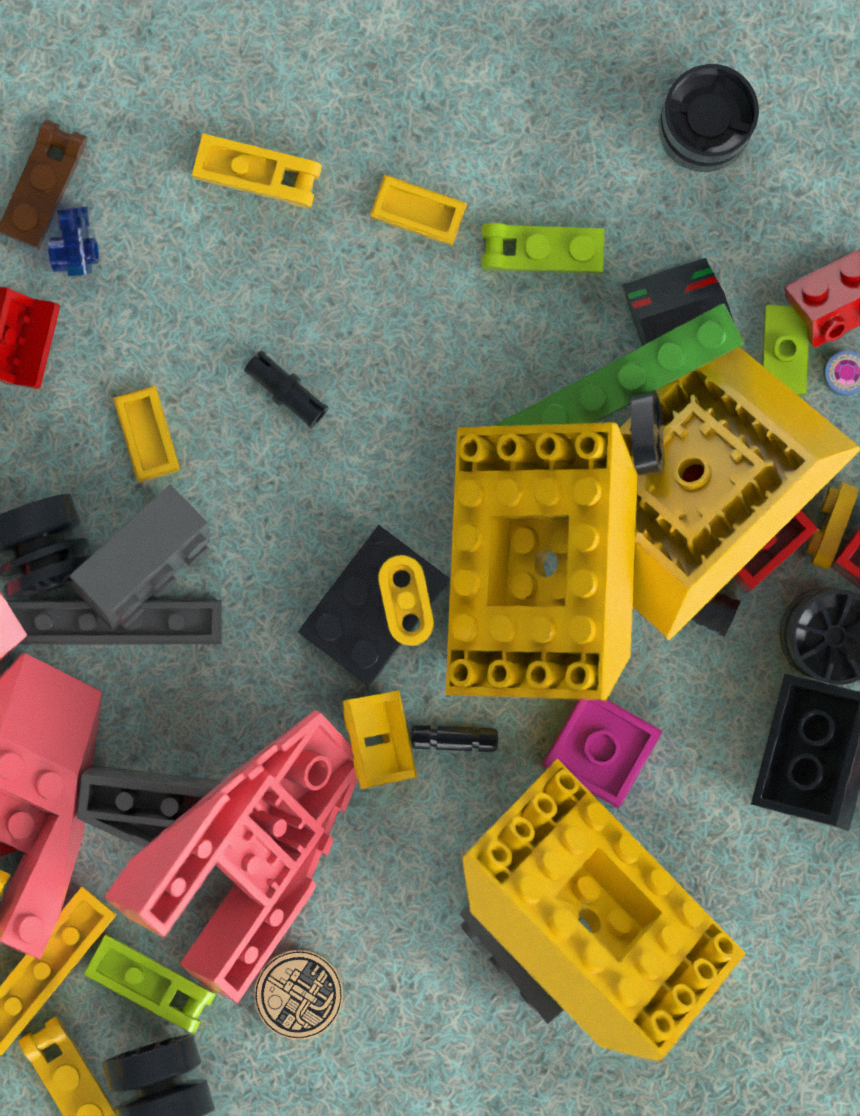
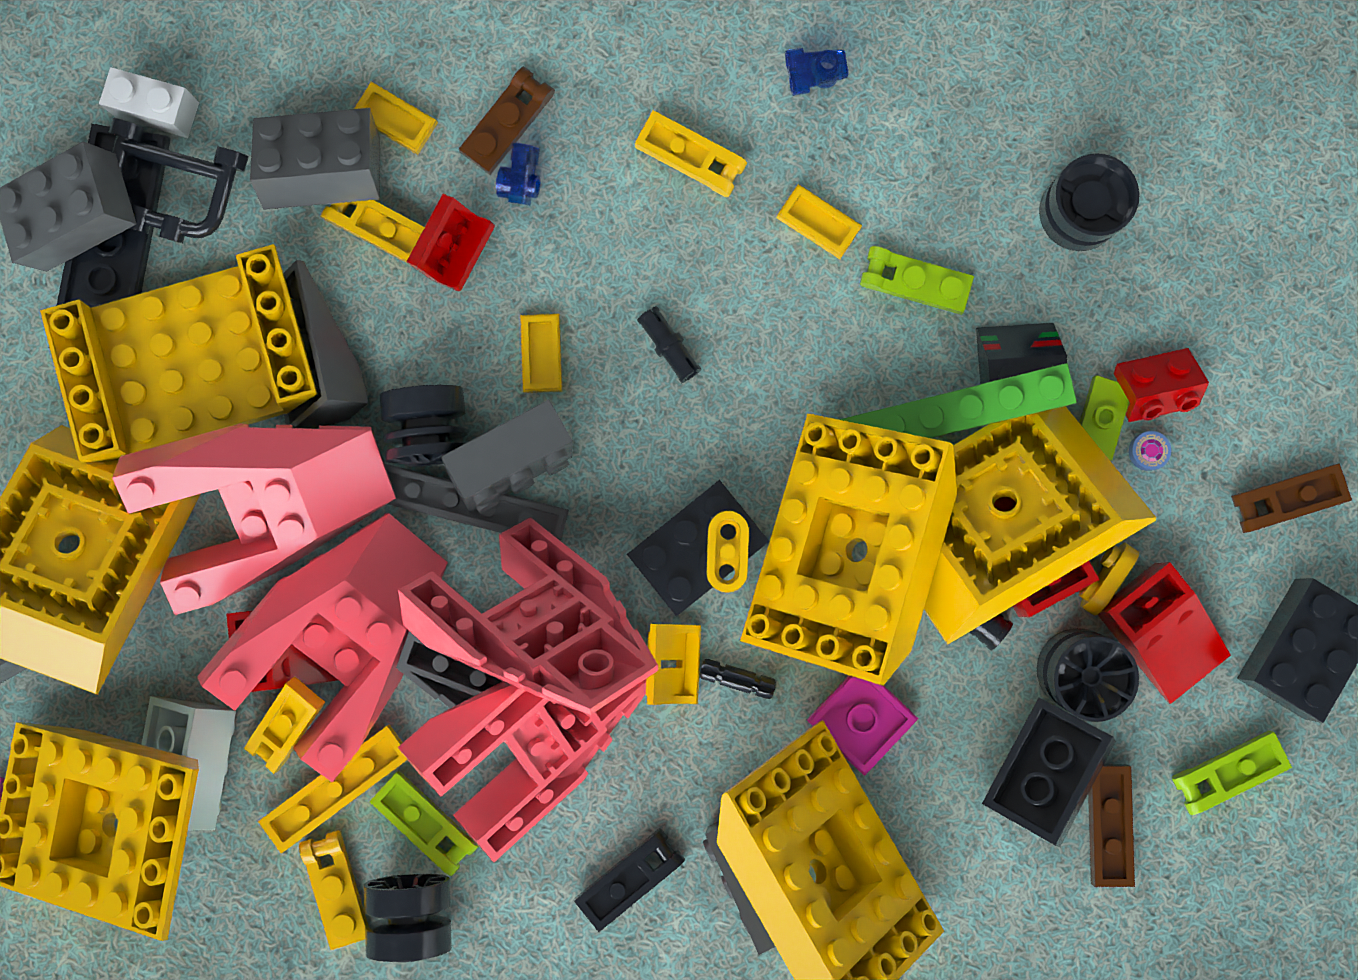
camera: 15 degrees right, 0 degrees up
tile [255,949,343,1039] -> none
black beam [631,391,664,475] -> none
none -> coral wedge [398,517,658,715]
none -> black plate [574,828,685,932]
none -> clear blue plate [785,47,848,96]

